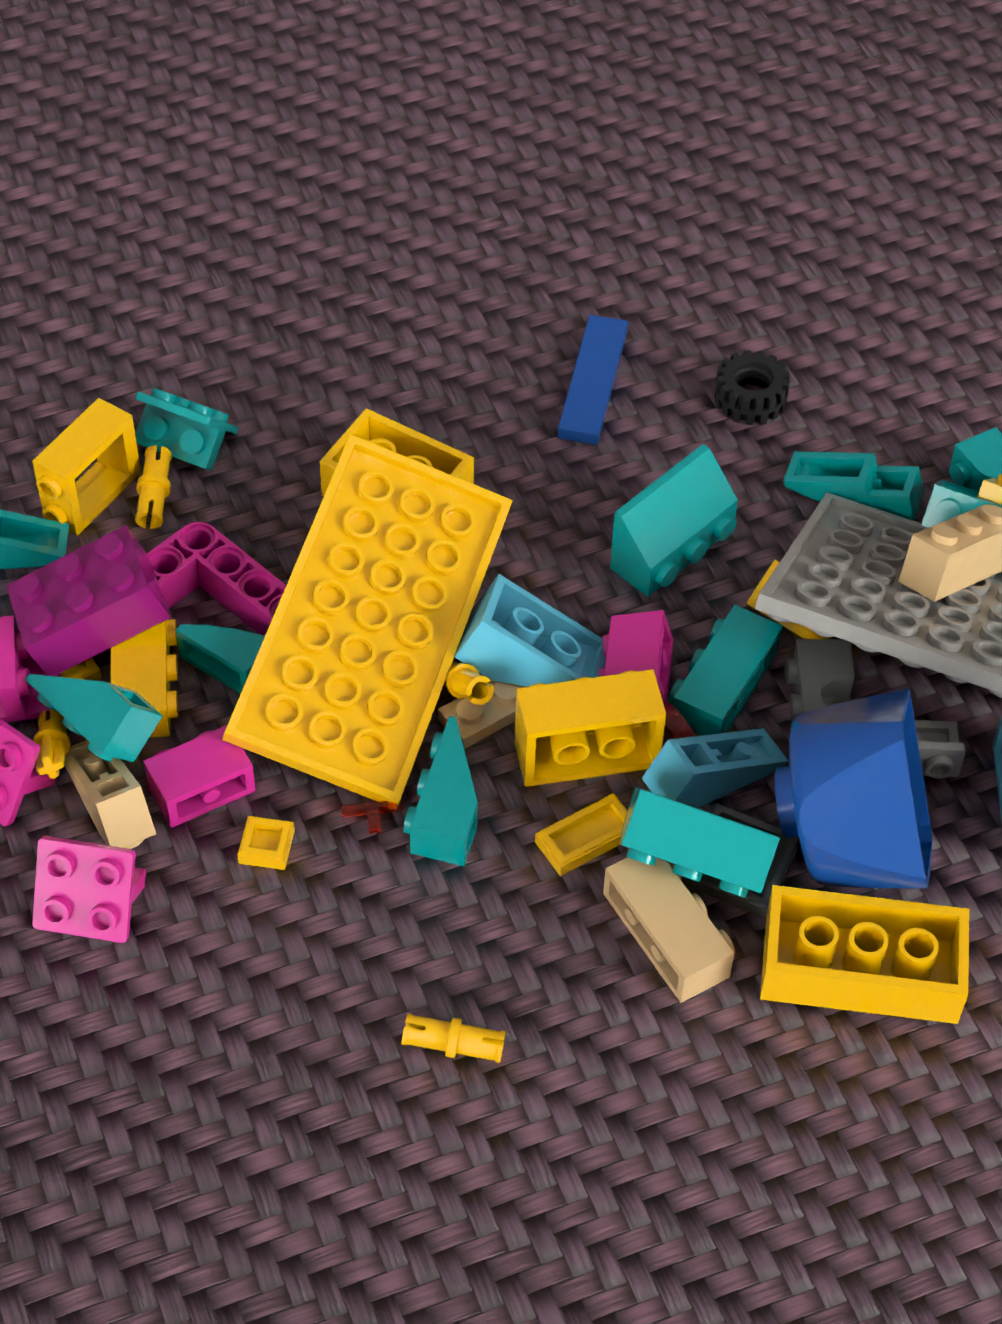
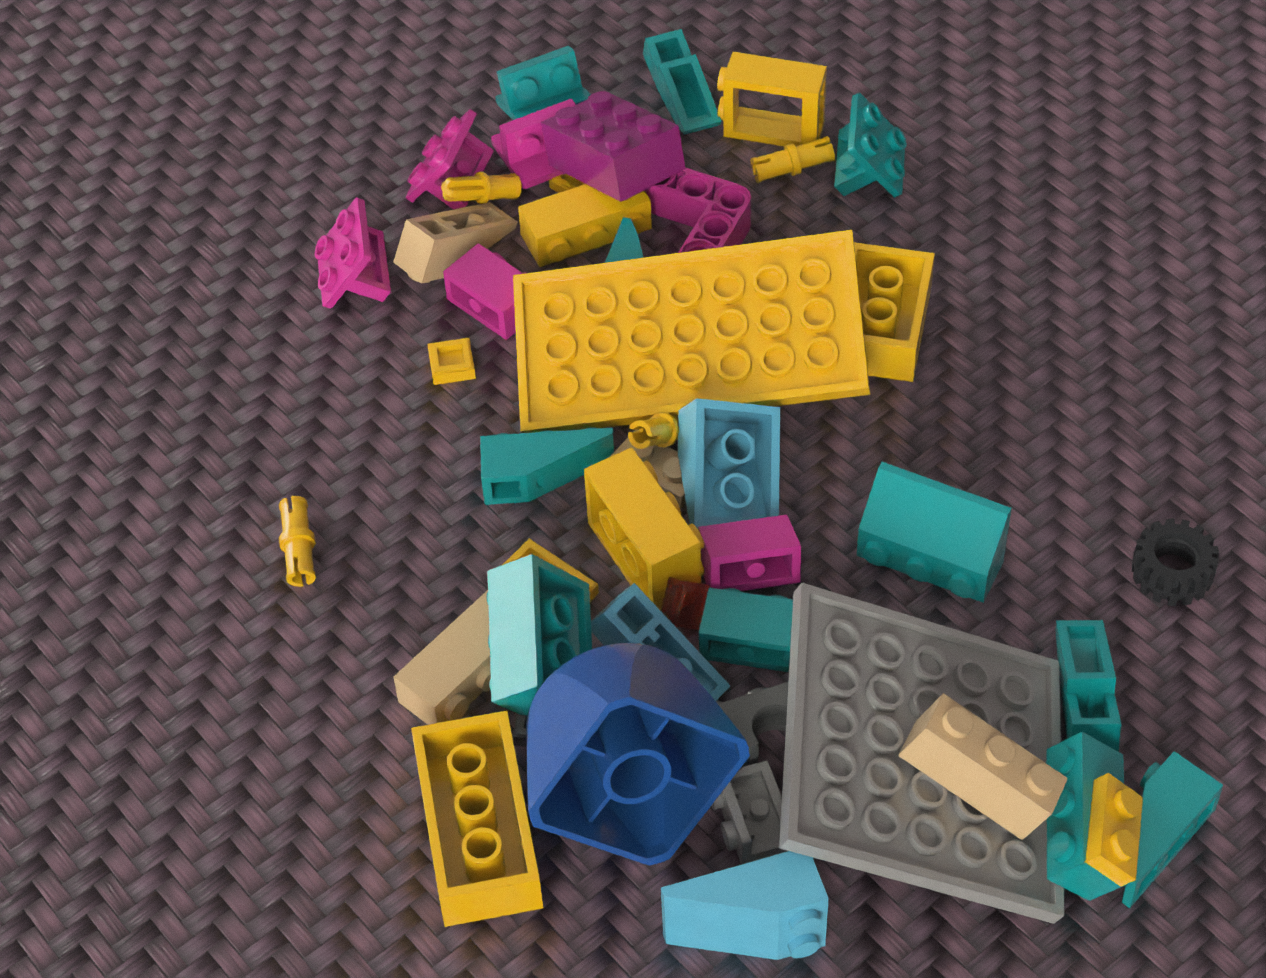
camera: 75 degrees right, 0 degrees up
teal slope [25,674,163,762] -> none
clear red piece [341,799,403,835] -> none
blue tile [557,315,629,445] -> none

